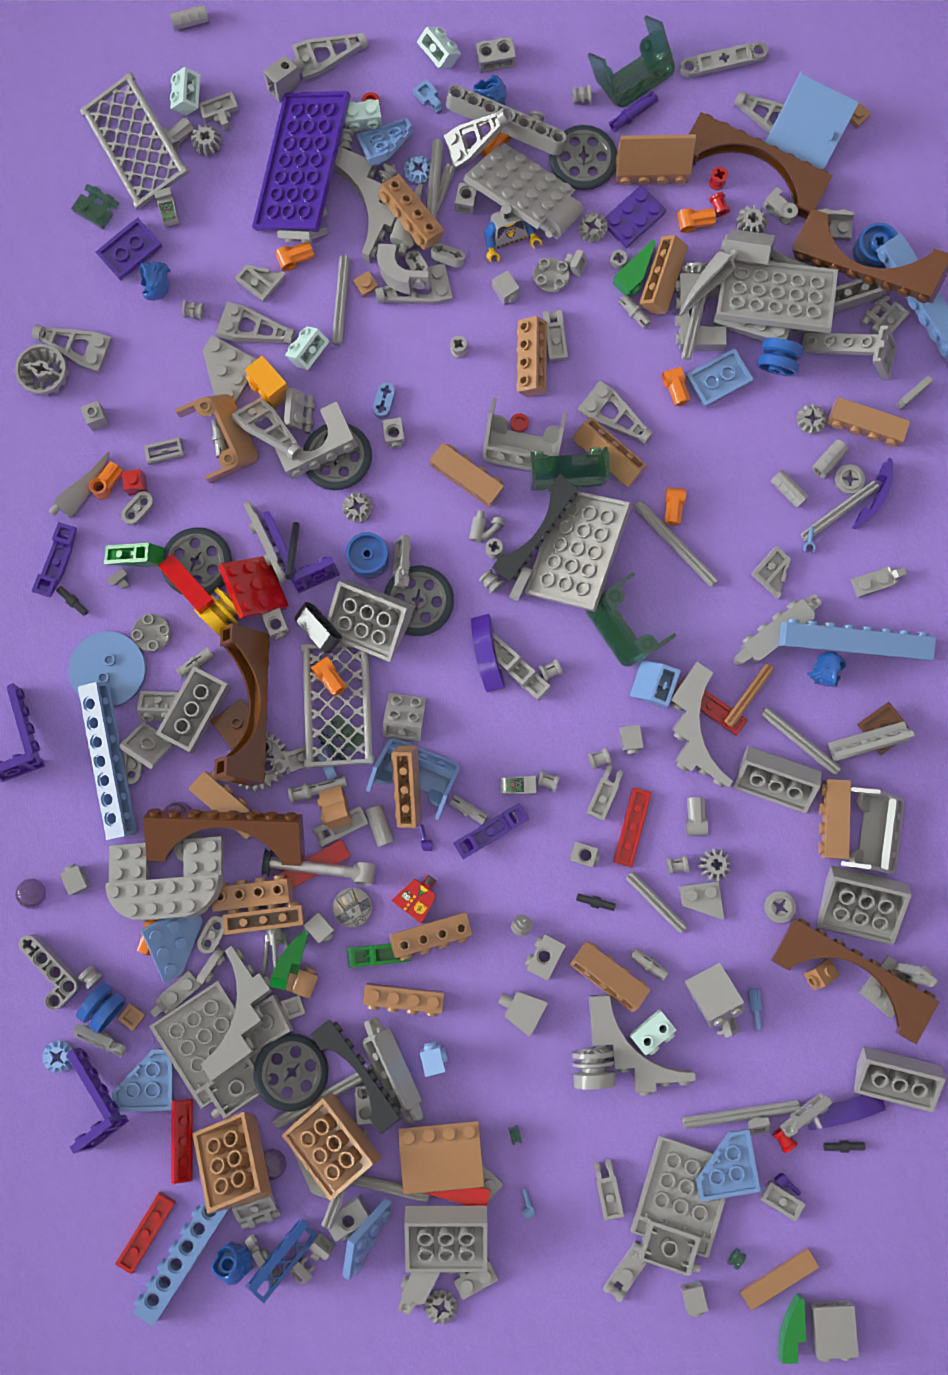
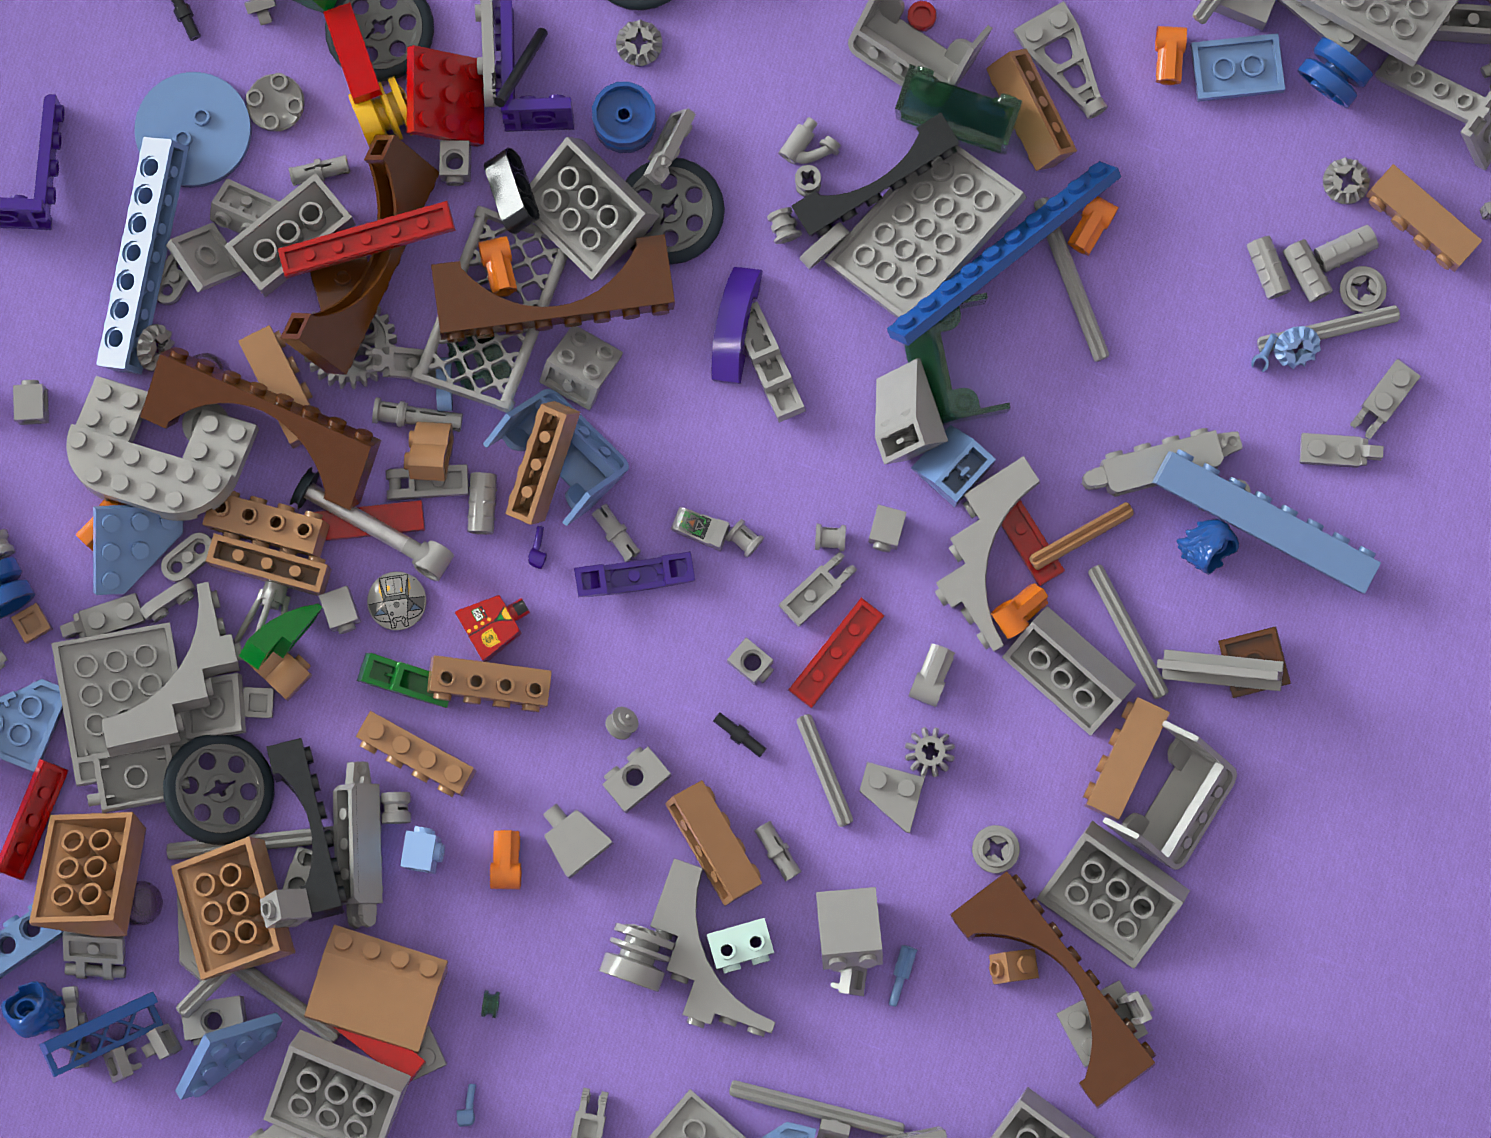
camera: 25 degrees right, 0 degrees up
medium nougat brick [429,443,504,508] -> none
light grey bush [539,659,563,682] -> none
light grey bush [666,855,689,875] -> none
light grey wing [751,546,791,599] -> none
dark purple slope [852,458,893,529] -> none
none -> light grey gear [137,324,175,371]
none -> light grey brick [260,888,312,928]
none -> red tile [278,201,456,279]
none -> light grey wheel [381,792,411,824]
none -> reddish brown arch [431,234,675,343]
none -> orange piece [490,830,522,890]
none -> light grey slope [875,358,948,465]
none -> blue plate [887,161,1121,346]
none -> orange piece [991,583,1048,639]
none -> light blue gear [1274,326,1321,369]
none -> light grey axle [1282,239,1333,303]
none -> light grey hinge [1350,359,1421,440]

